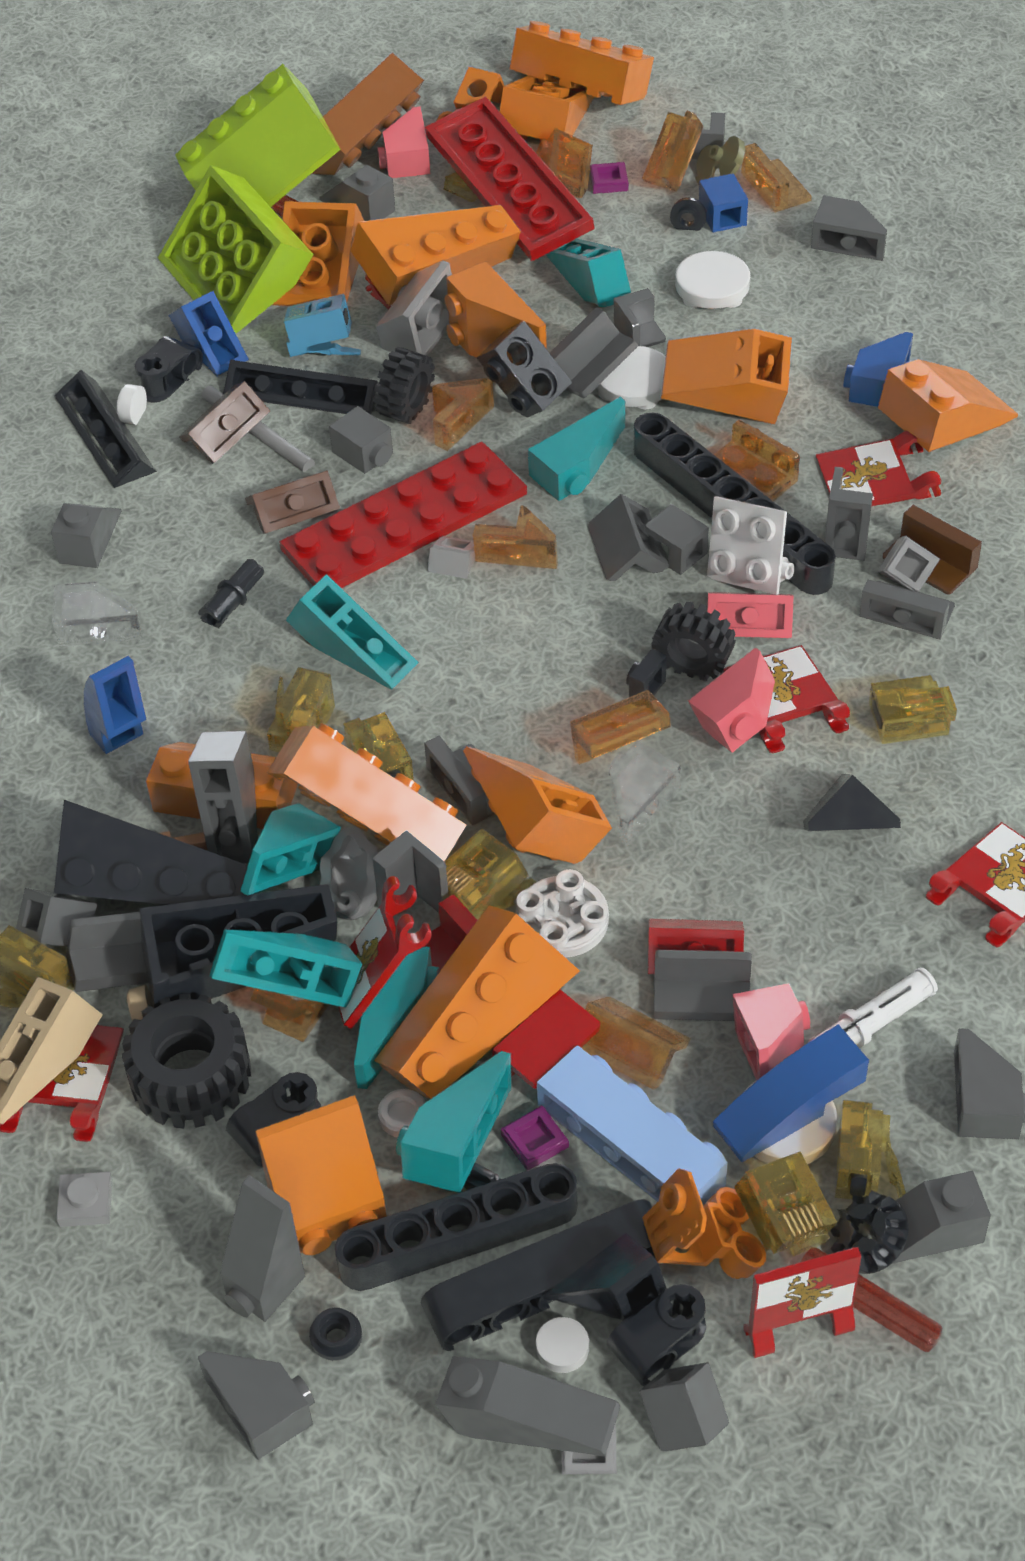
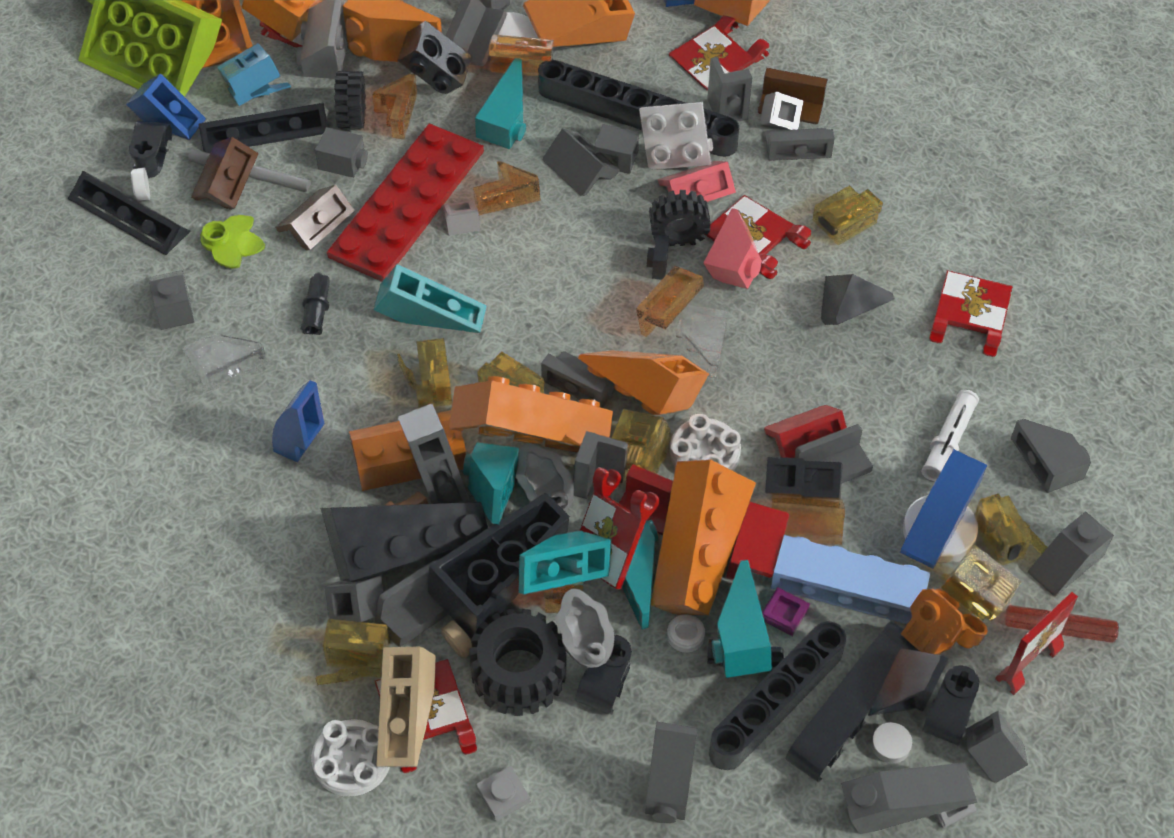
camera: 30 degrees left, 5 degrees up
orange slope [255,1095,387,1255] -> none
black plate [309,1307,362,1361] -> none
clear orange bracket [714,420,800,501] -> none
coral slope [733,983,810,1080] -> none
black gear [829,1190,908,1274] -> none
none -> lime plate [200,215,265,268]
none -> clear orange panel [489,34,554,76]
none -> light grey arm [555,589,614,668]
none -> black slope [765,457,843,500]

